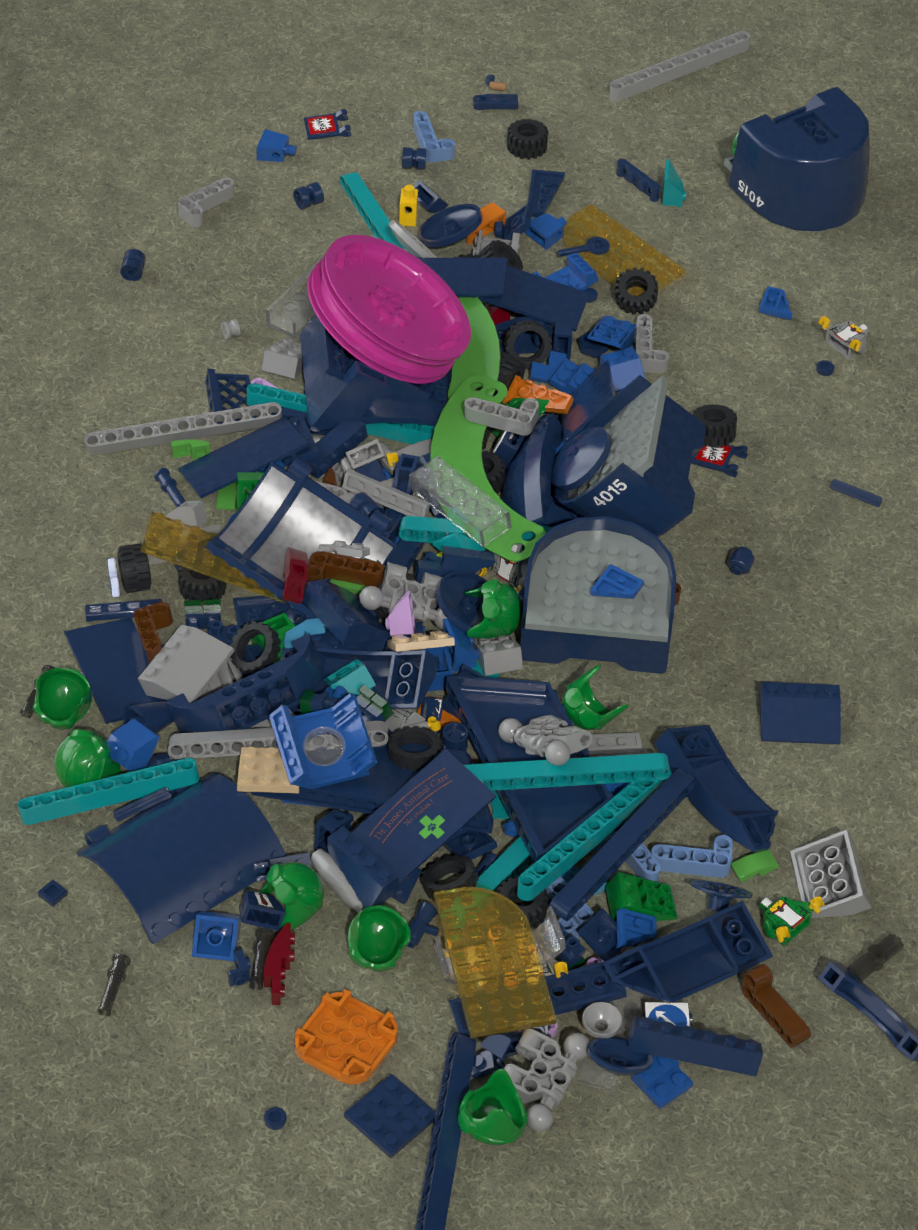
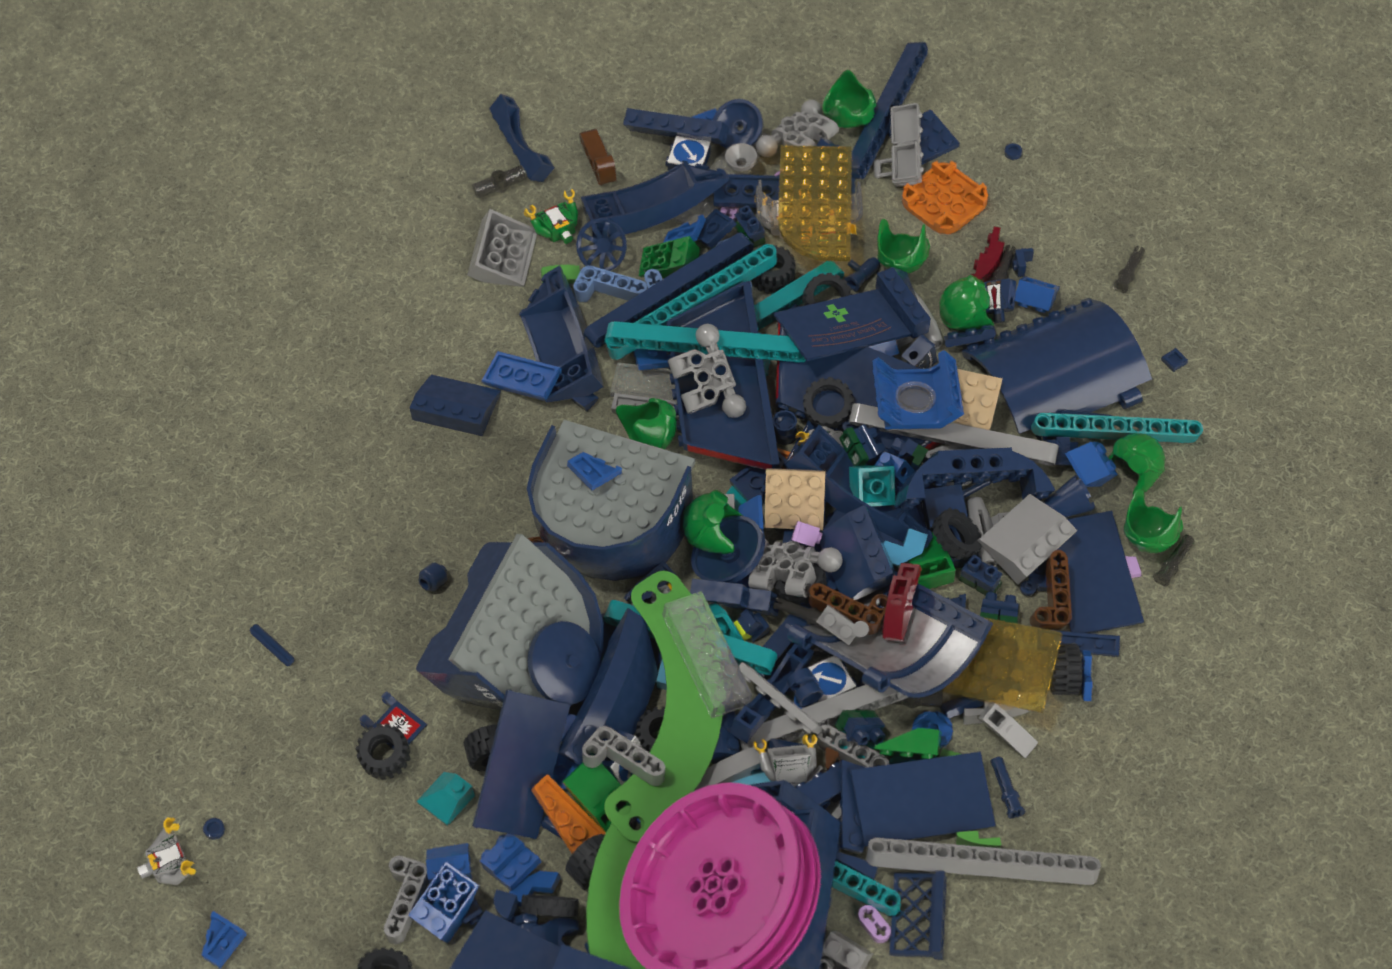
camera: 160 degrees left, 10 degrees up
none -> blue tile [481,351,562,401]
none -> light grey piece [874,103,924,187]

